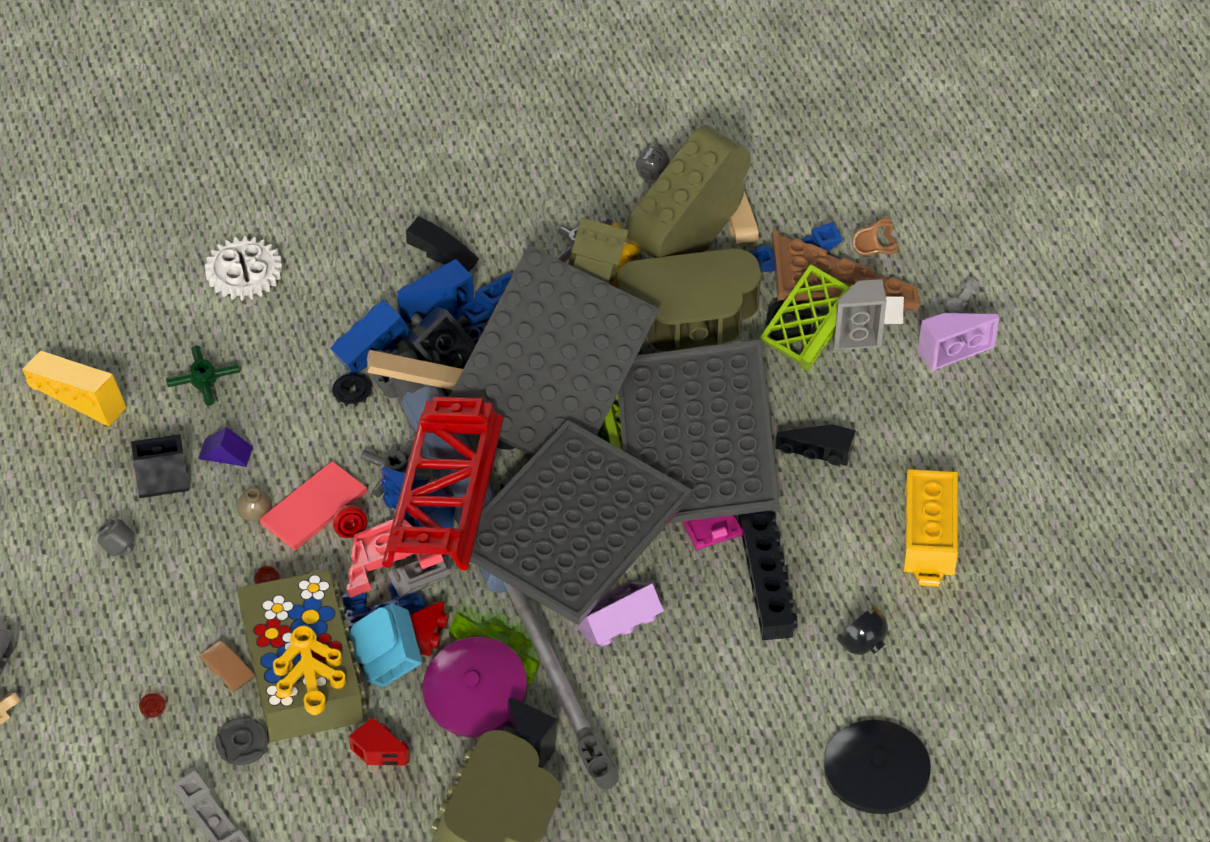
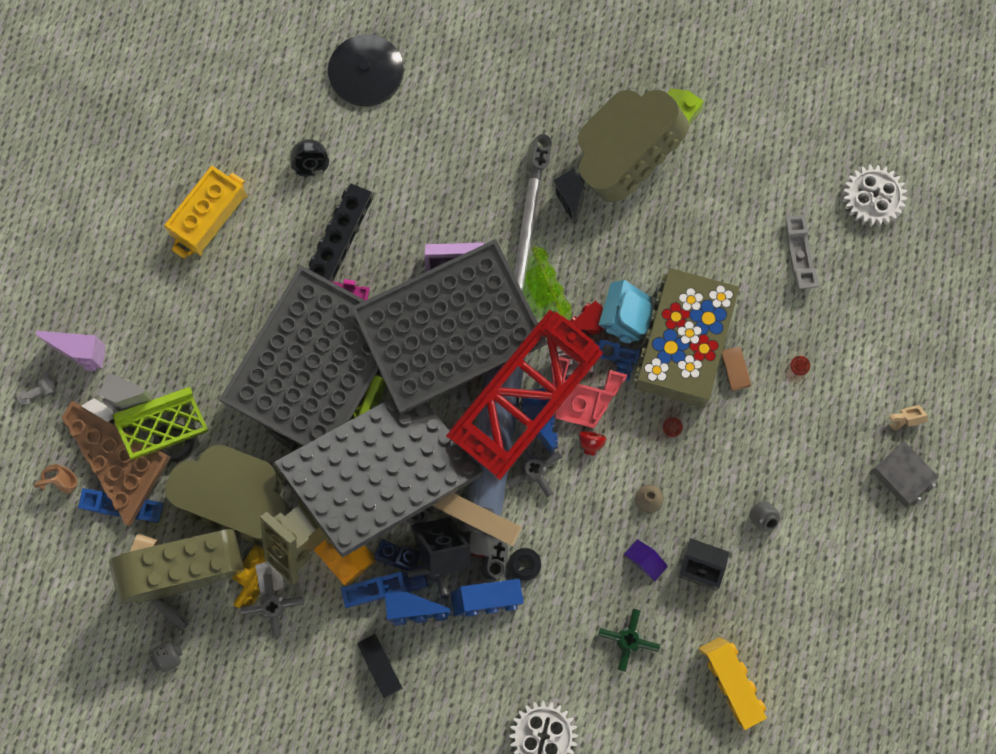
camera: 145 degrees left, 25 degrees up
dark grey tile [215,717,269,765] -> none
coral tile [260,461,367,550] -> none
yellow plant [273,626,346,715] -> none
red slope [349,717,409,766] -> none
magenta dish [422,637,528,738] -> none
black slope [775,424,856,466] -> none

